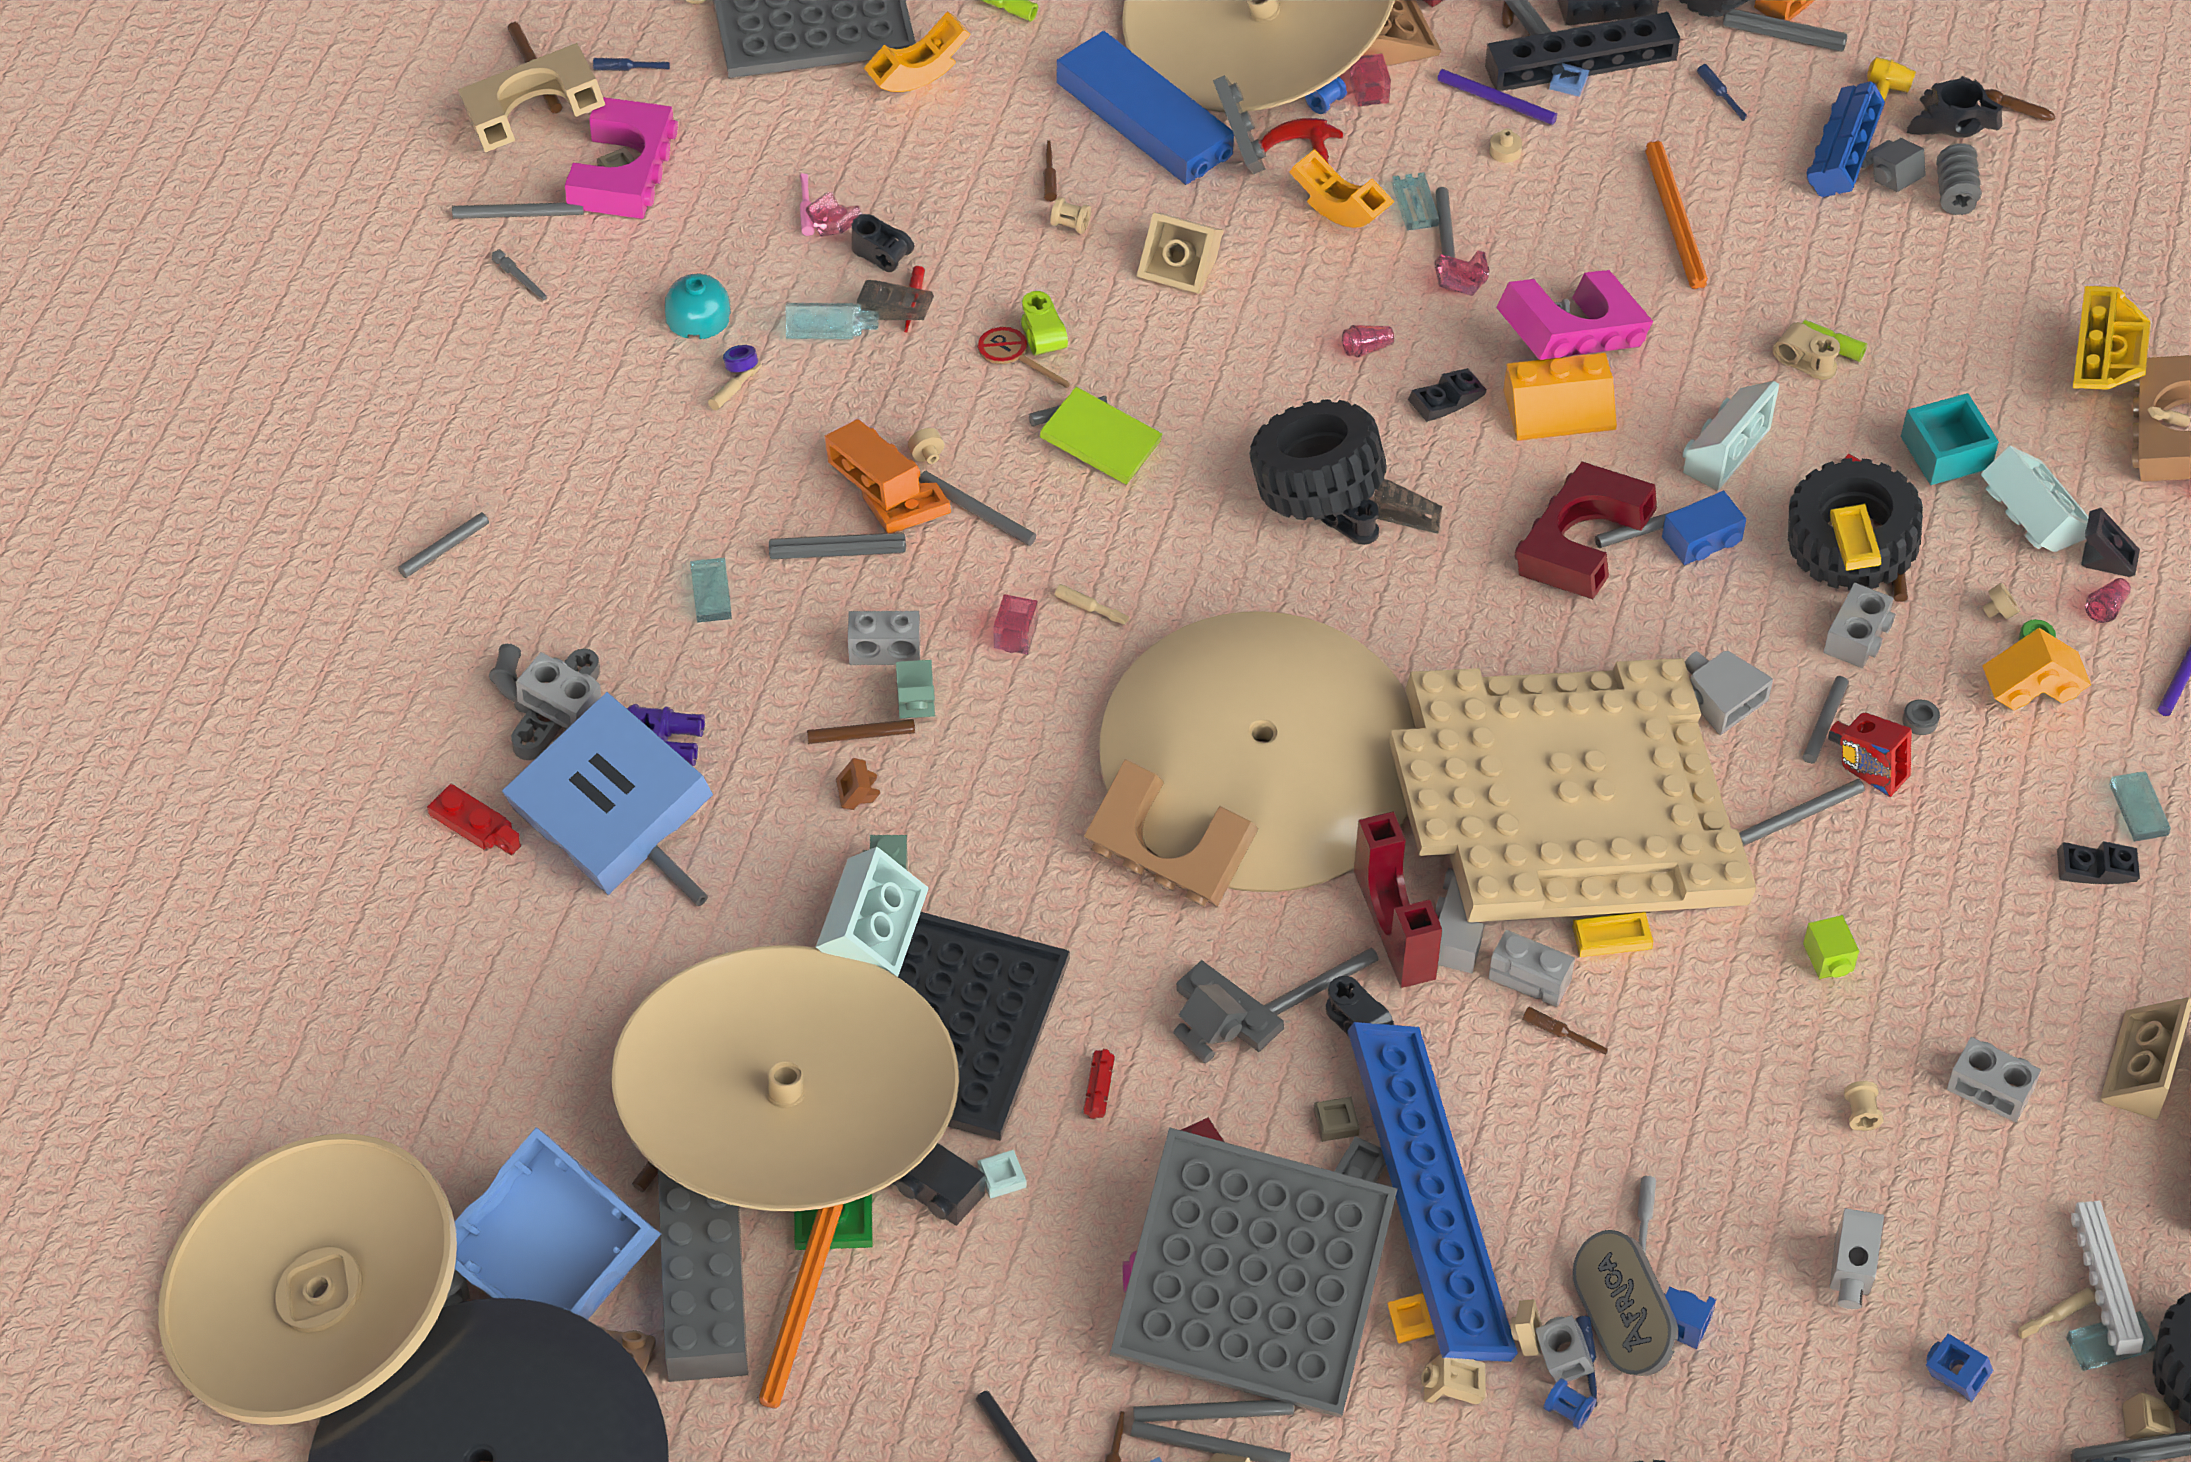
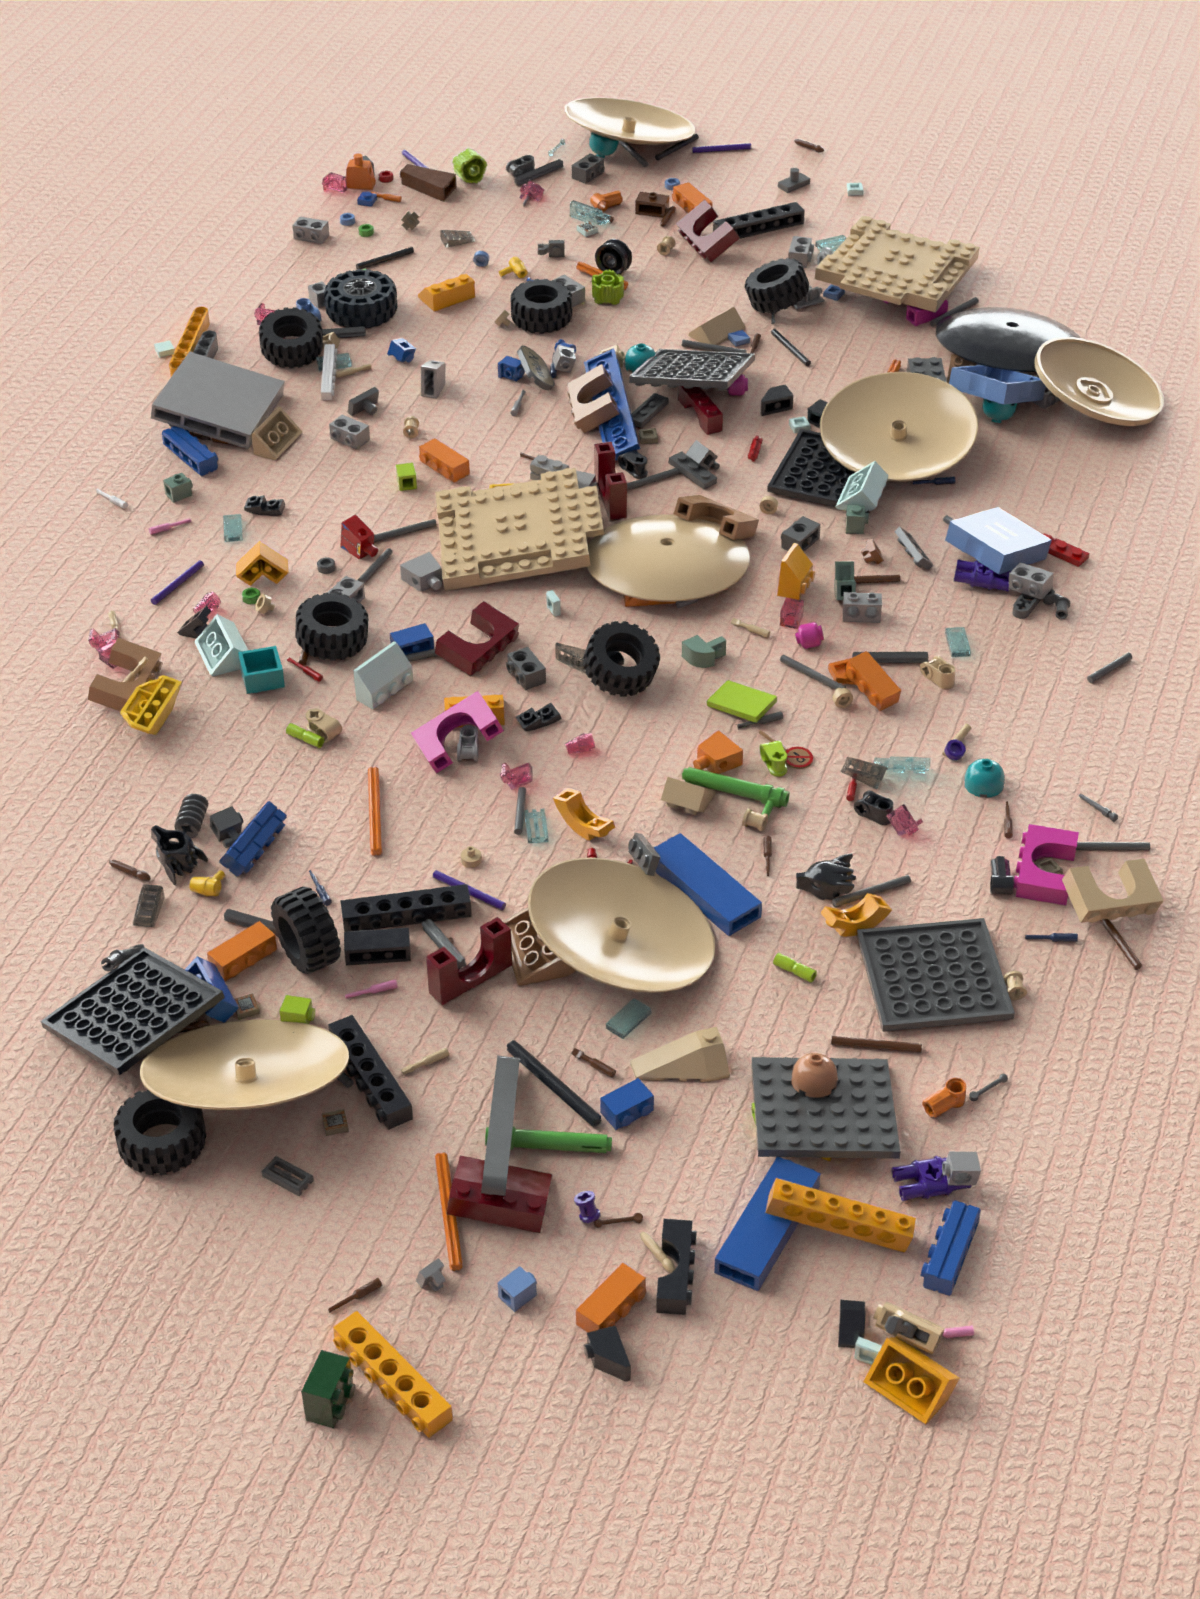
camera: 175 degrees left, 10 degrees down
bright pink piece [800,173,815,236] -> none
light orange plate [1387,1293,1435,1344] -> none
tan plate [1511,1299,1542,1356] -> none
yellow tile [1830,504,1881,571] -> none
none -> clear smoke slope [133,884,165,927]
none -> dark grey tile [348,387,379,416]
none -> orange brick [419,438,470,483]
none -> dark grey brick [506,647,546,690]
none -> light aqua tile [546,590,561,617]
none -> medium nougat arch [567,364,620,434]
none -> teal cylinder [624,343,657,373]
none -> sand green brick [682,635,726,668]
none -> bright green cylinder [682,767,790,818]
none -> orange torso [693,730,743,774]
none -> tan tile [759,496,778,514]
none -> black slope [760,385,794,416]
none -> light orange slope [777,543,815,600]
none -> dark grey brick [781,516,821,551]
none -> dark pink head [795,622,824,649]
none -> black piece [796,853,856,900]
none -> dark grey bar [832,875,911,907]
none -> plate [895,526,933,570]
none -> tan piece [920,656,955,689]
none -> black piece [990,856,1014,894]
none -> reddish brown piece [1004,801,1013,839]

